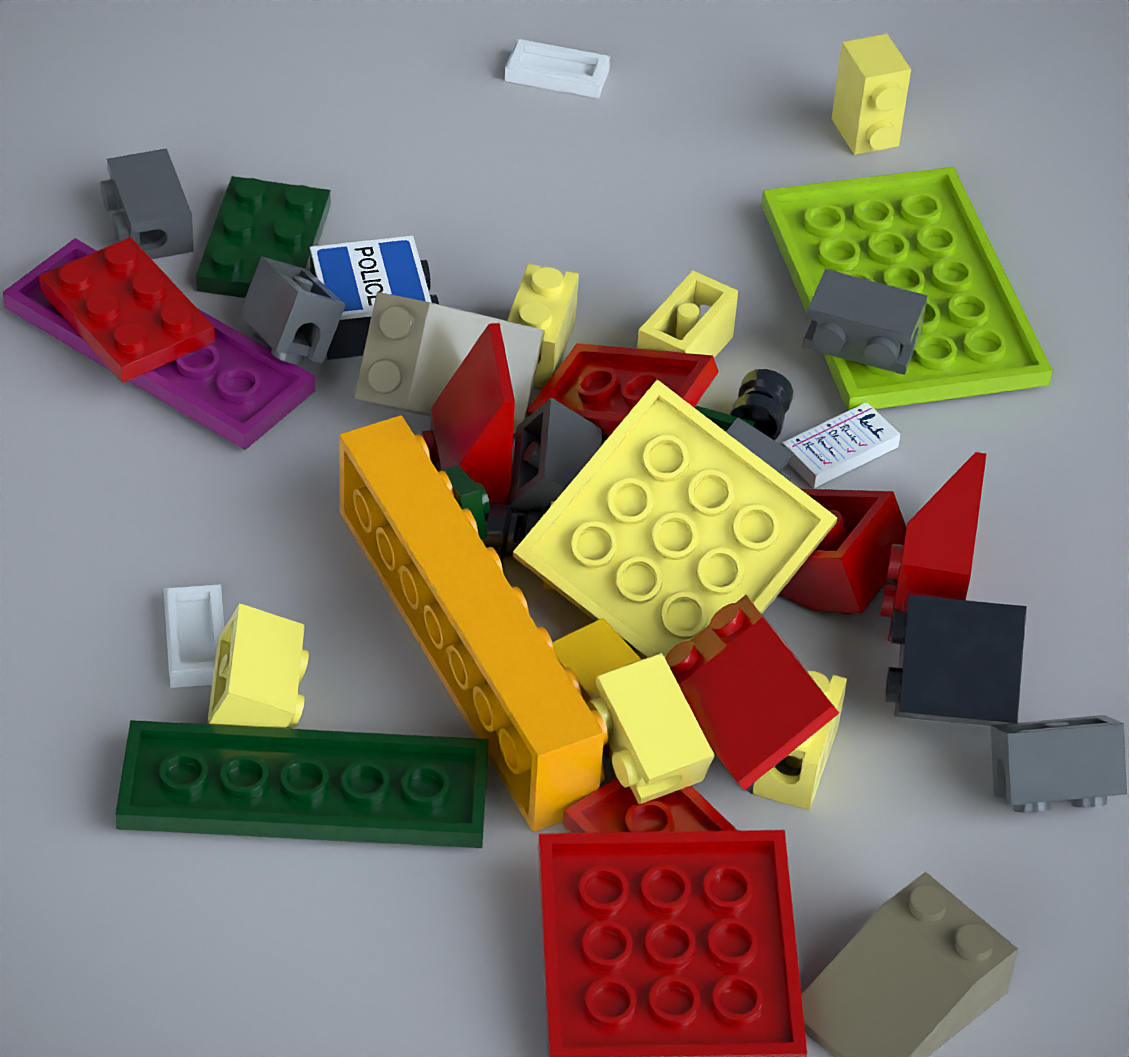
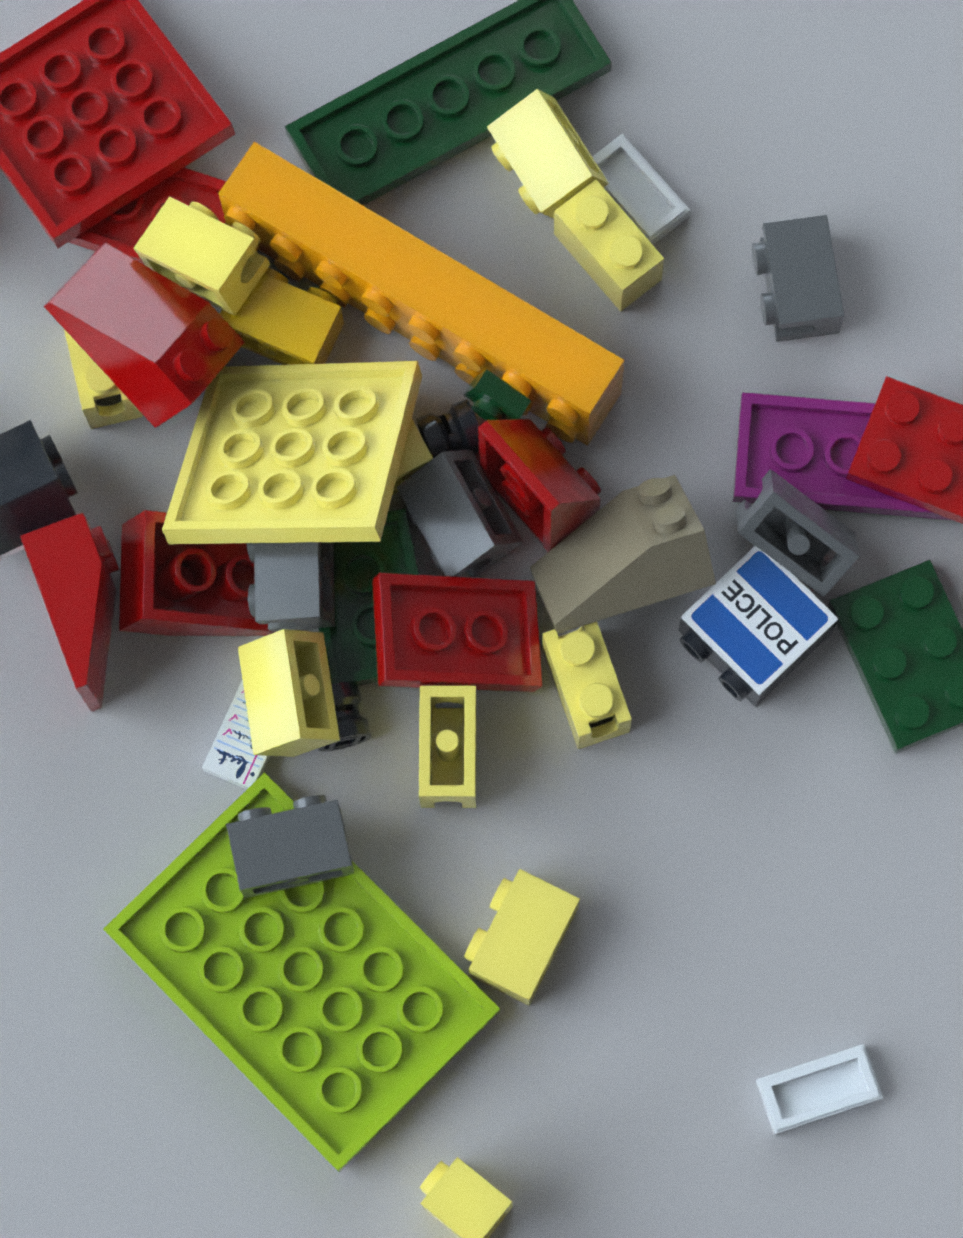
camera: 155 degrees right, 30 degrees up
none -> light yellow brick [238,629,340,757]
none -> light yellow brick [464,869,580,1006]
none -> light yellow brick [554,180,664,312]
none -> dark grey brick [752,215,845,342]

